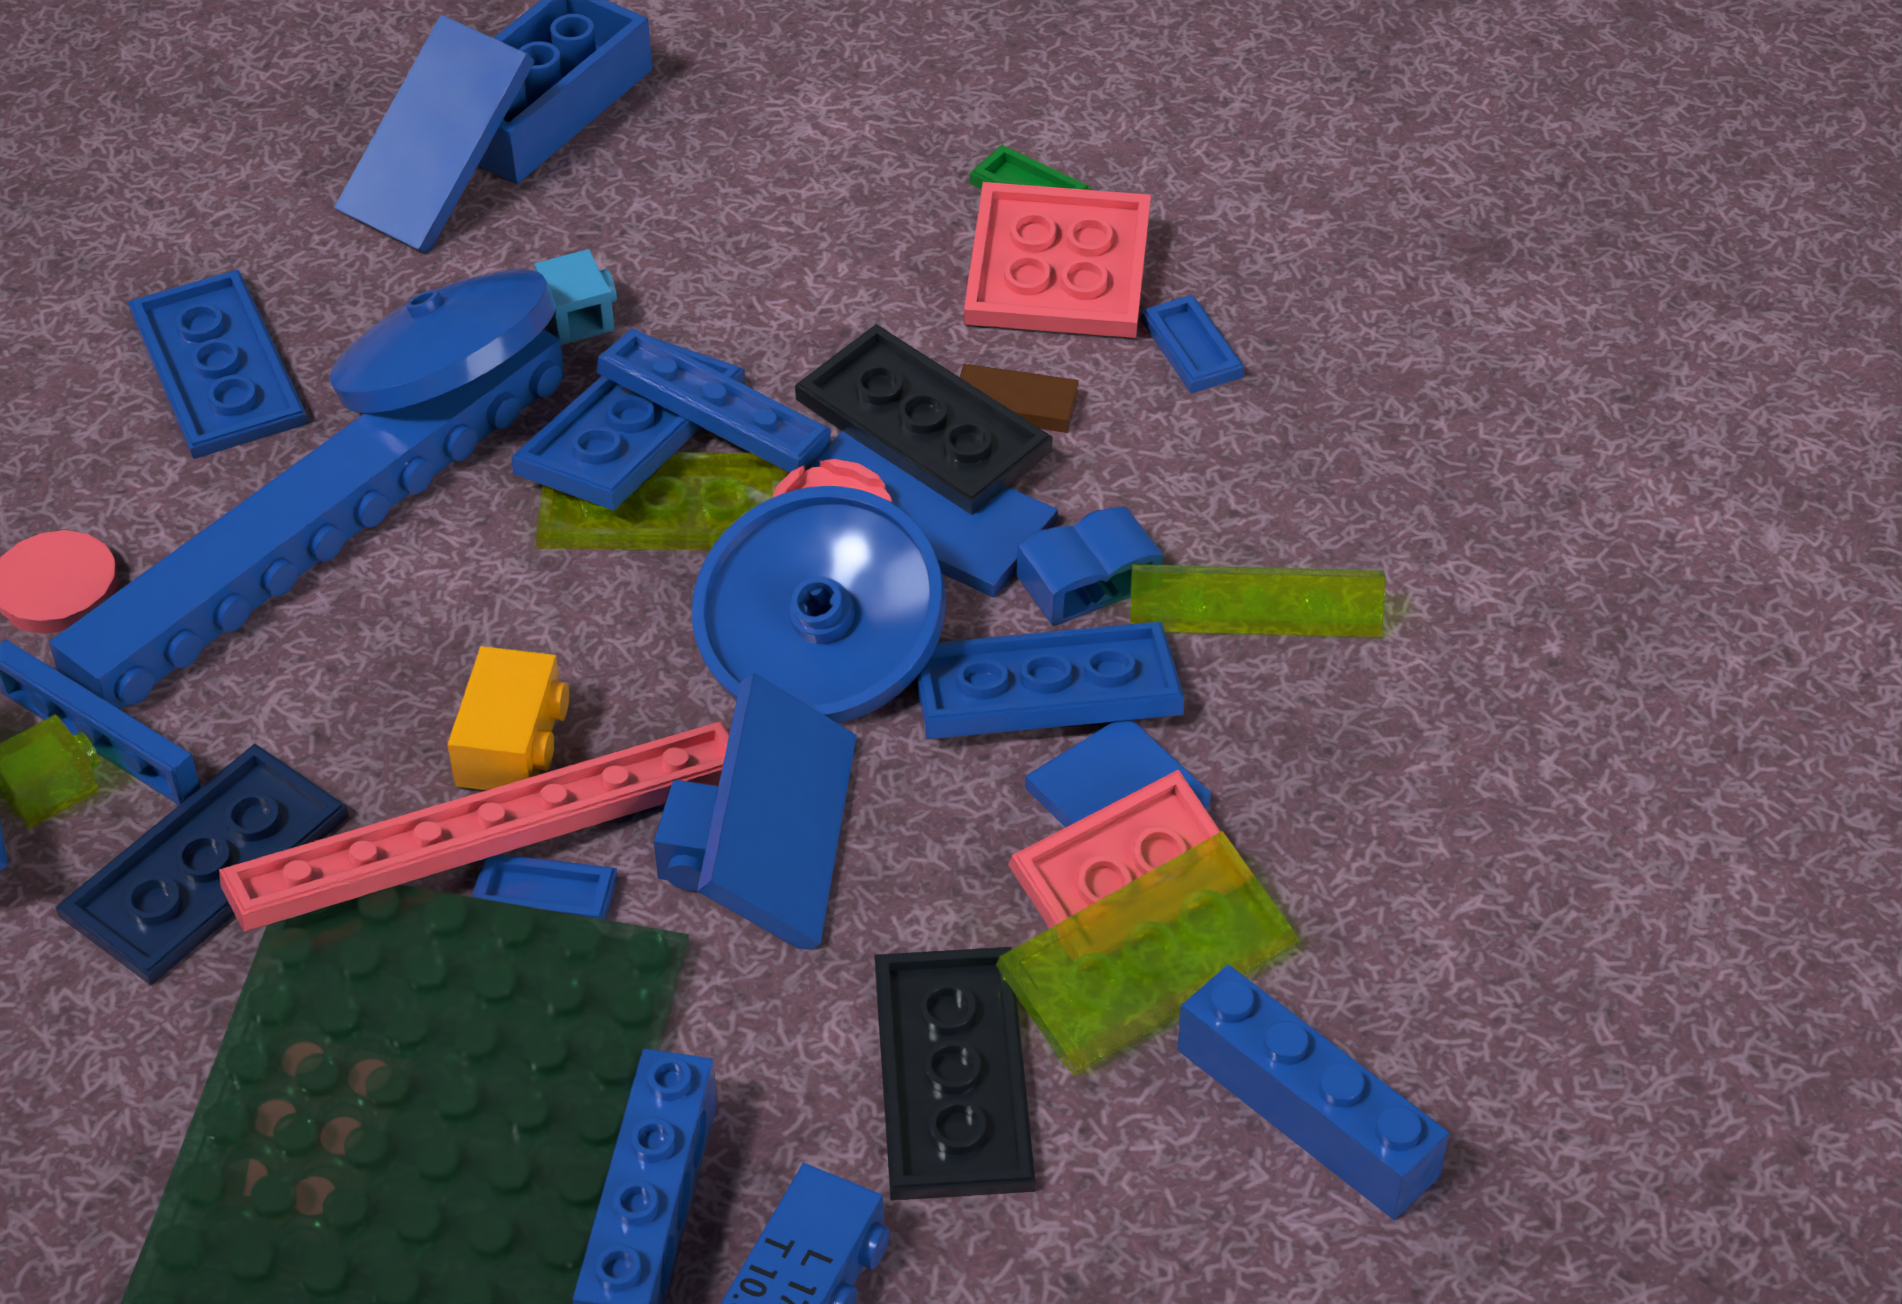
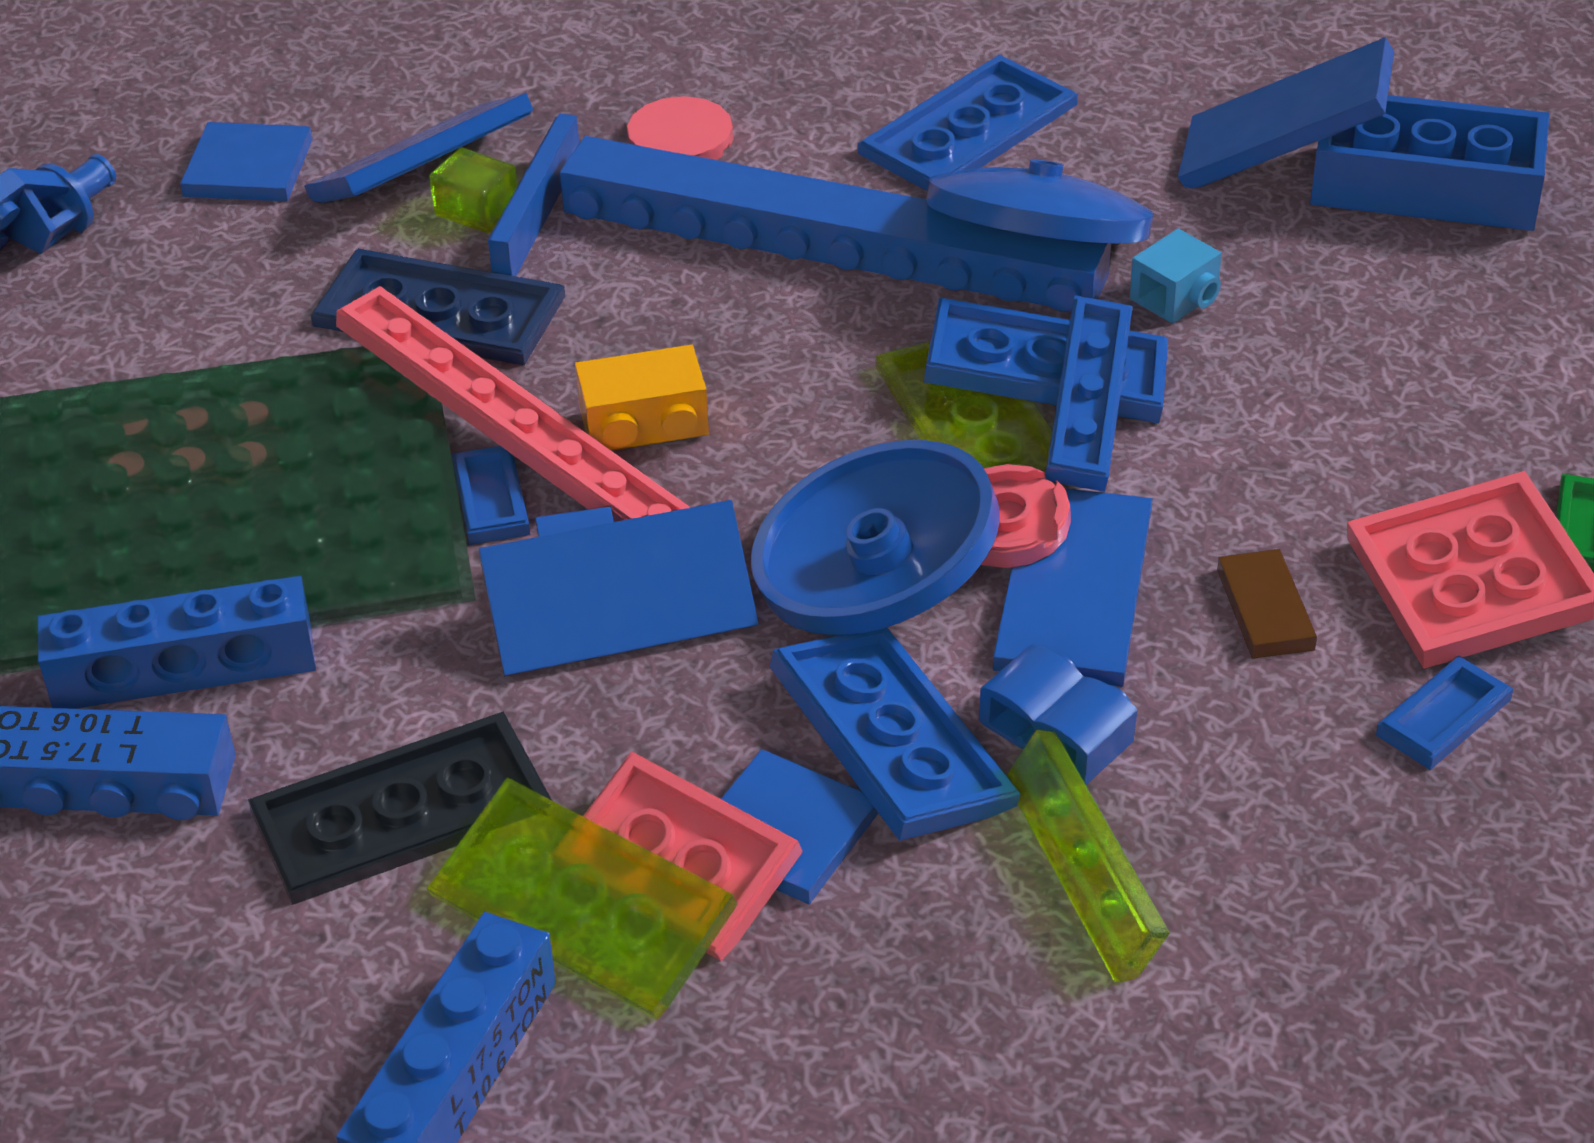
camera: 70 degrees right, 5 degrees down
black tile [795,324,1053,515] -> none

